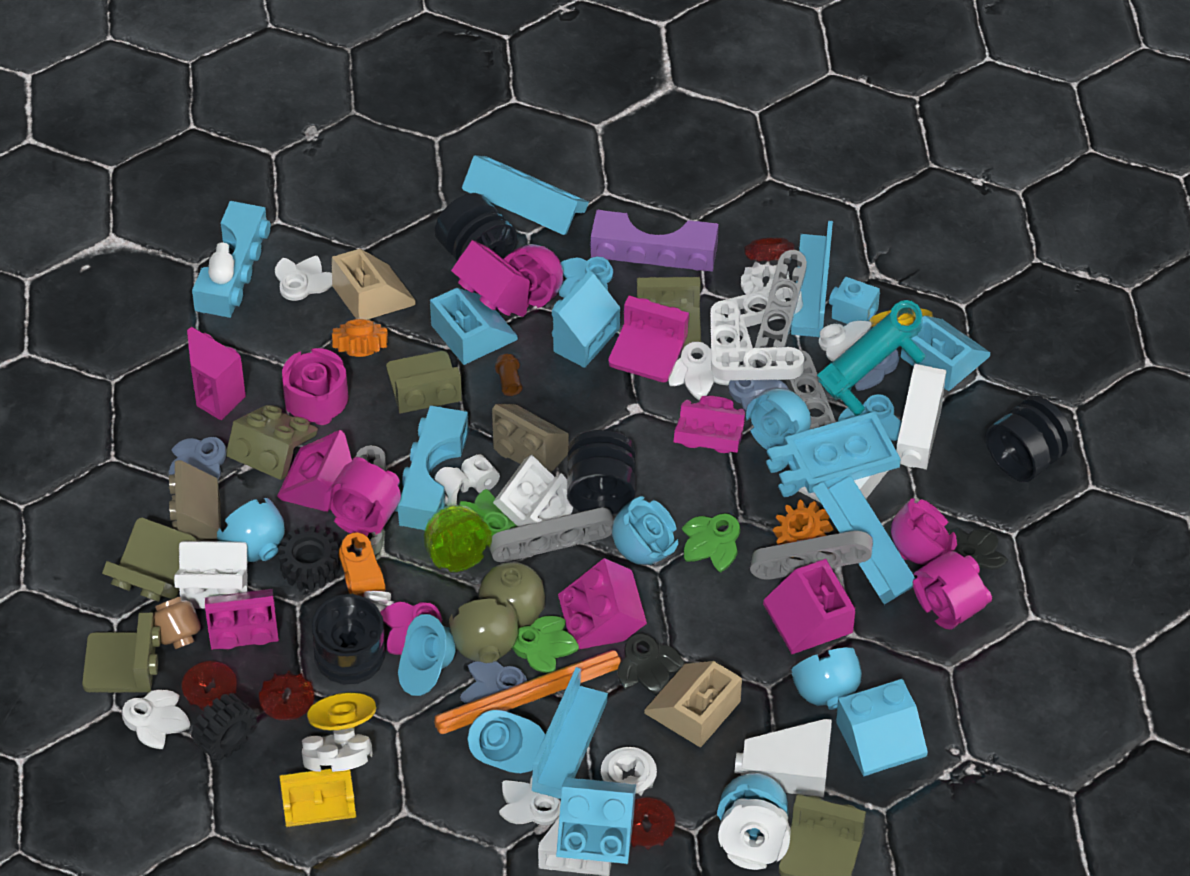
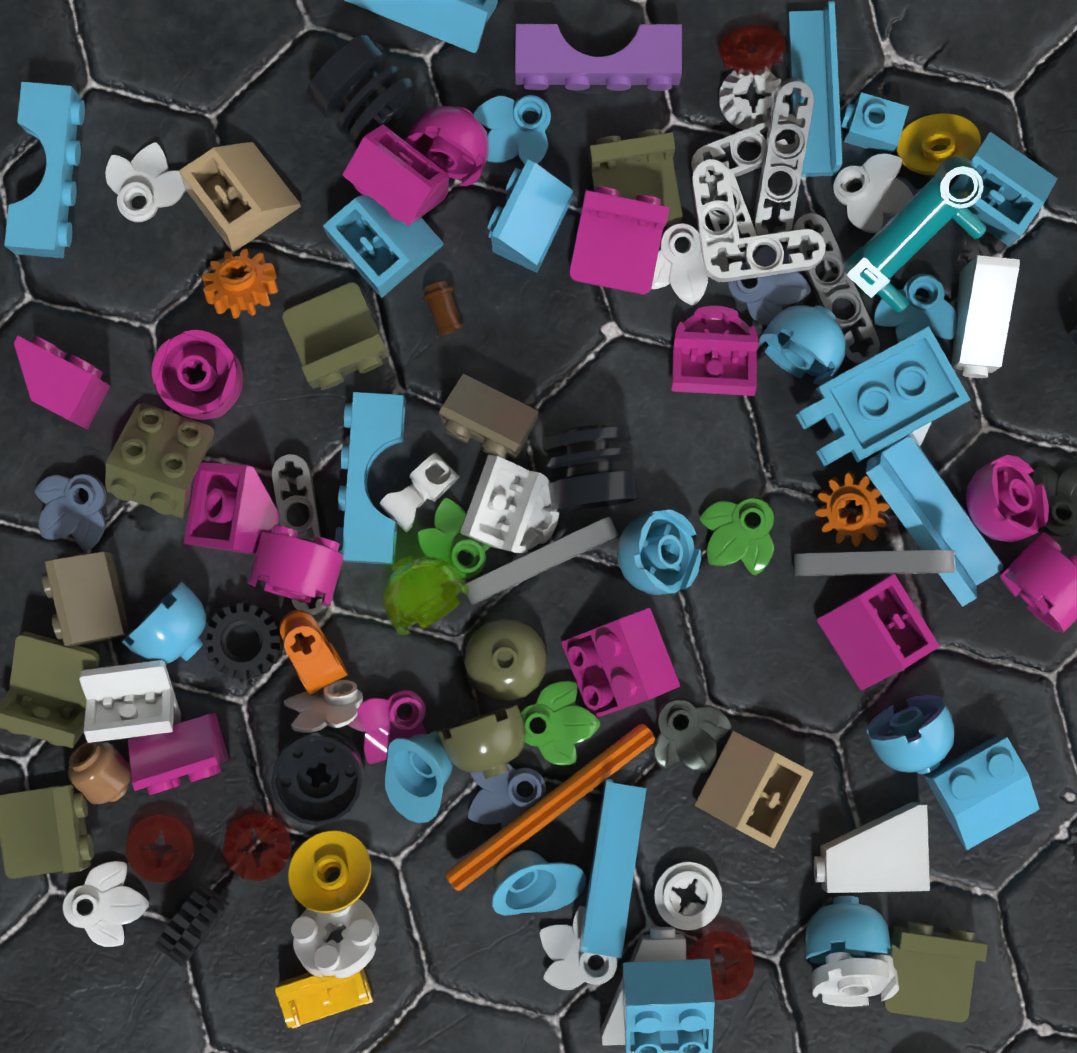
camera: 10 degrees left, 35 degrees up
white cylinder [208,243,234,284] -> none

